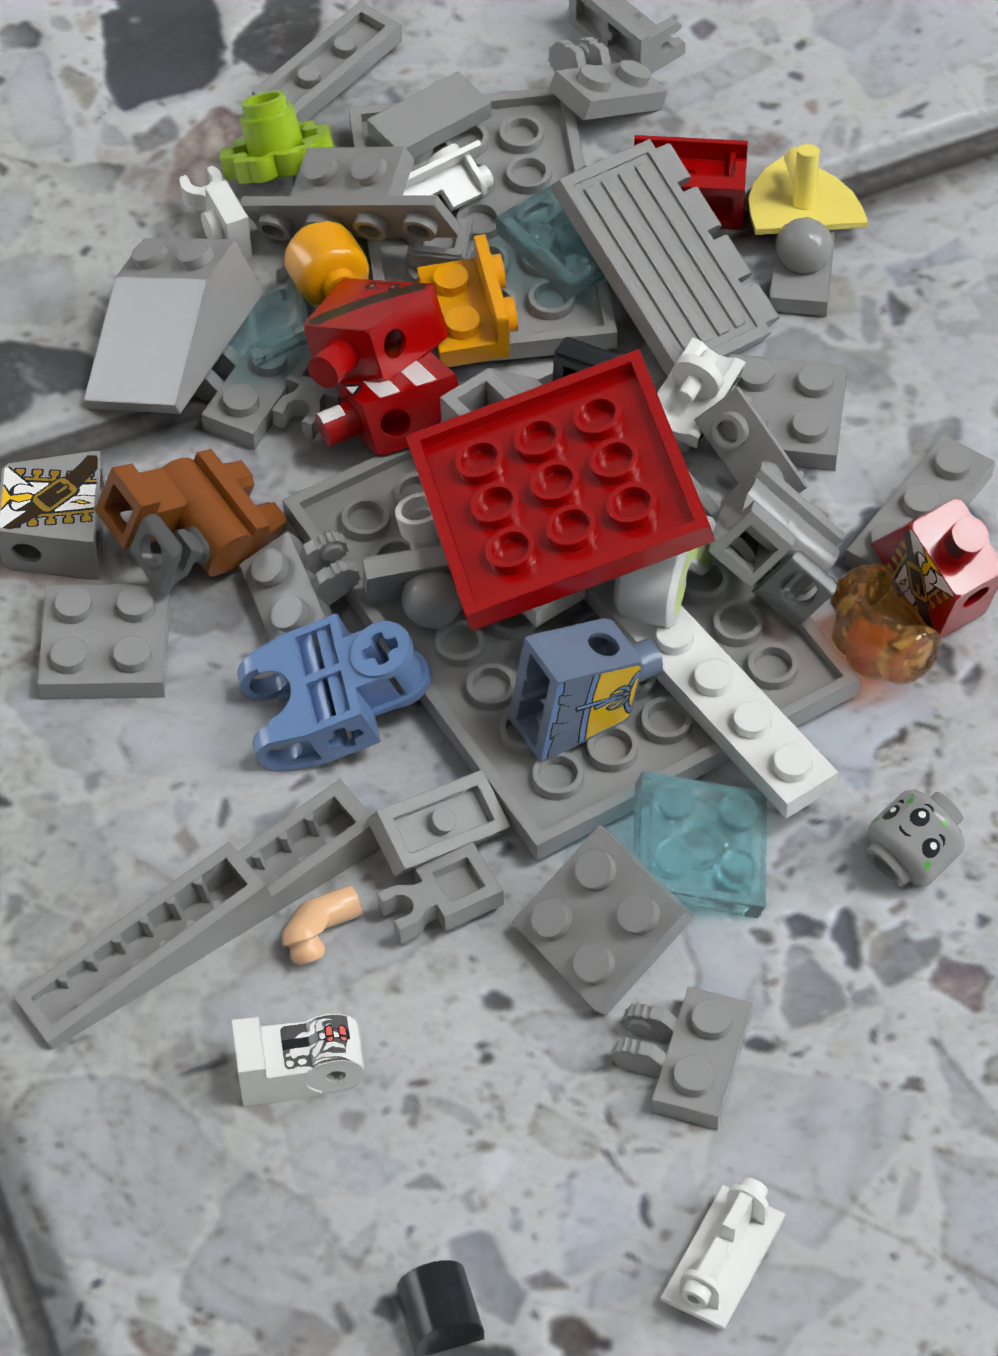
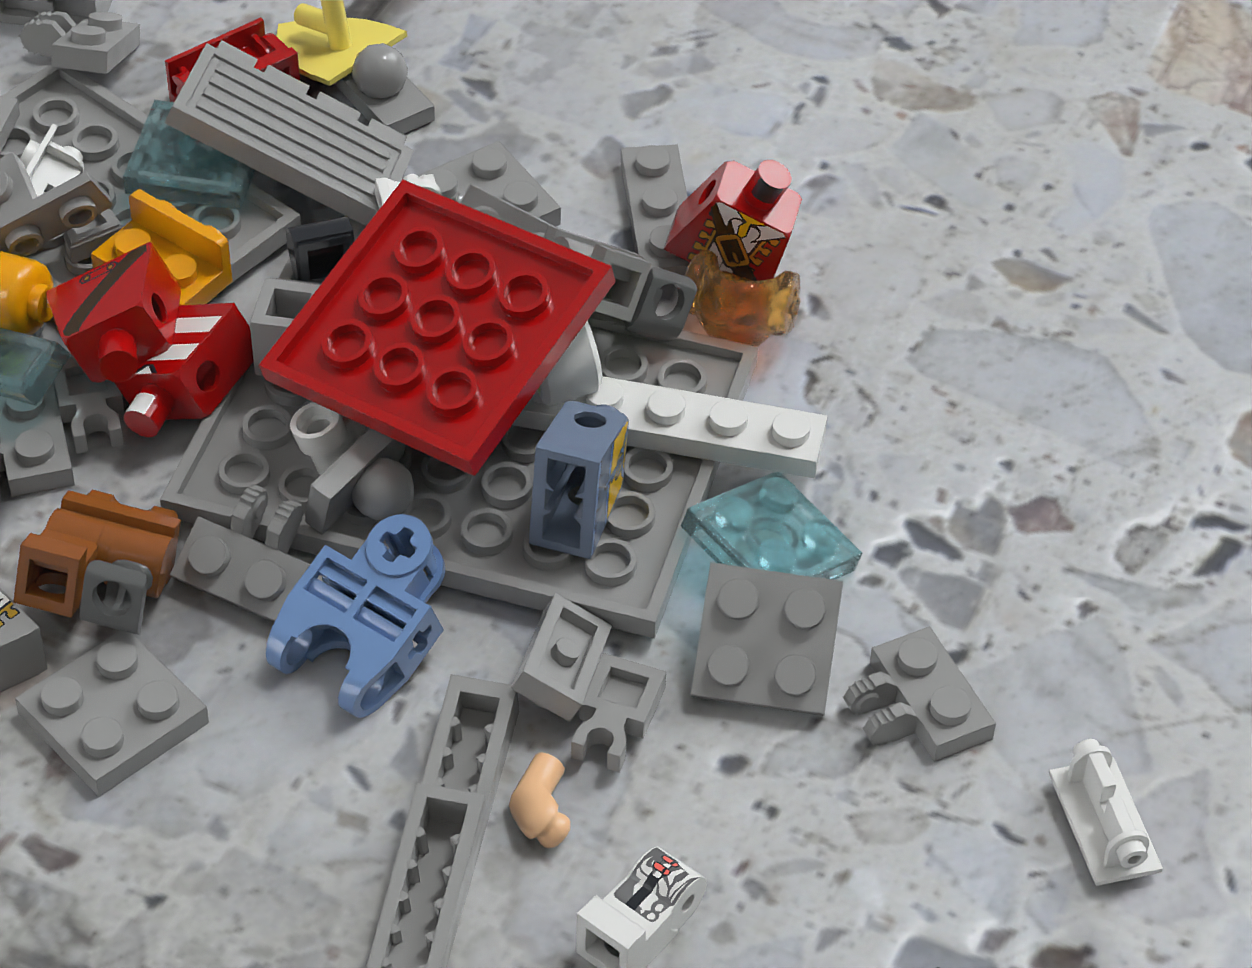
camera: 45 degrees left, 5 degrees down
light grey head [866,790,965,887] -> none

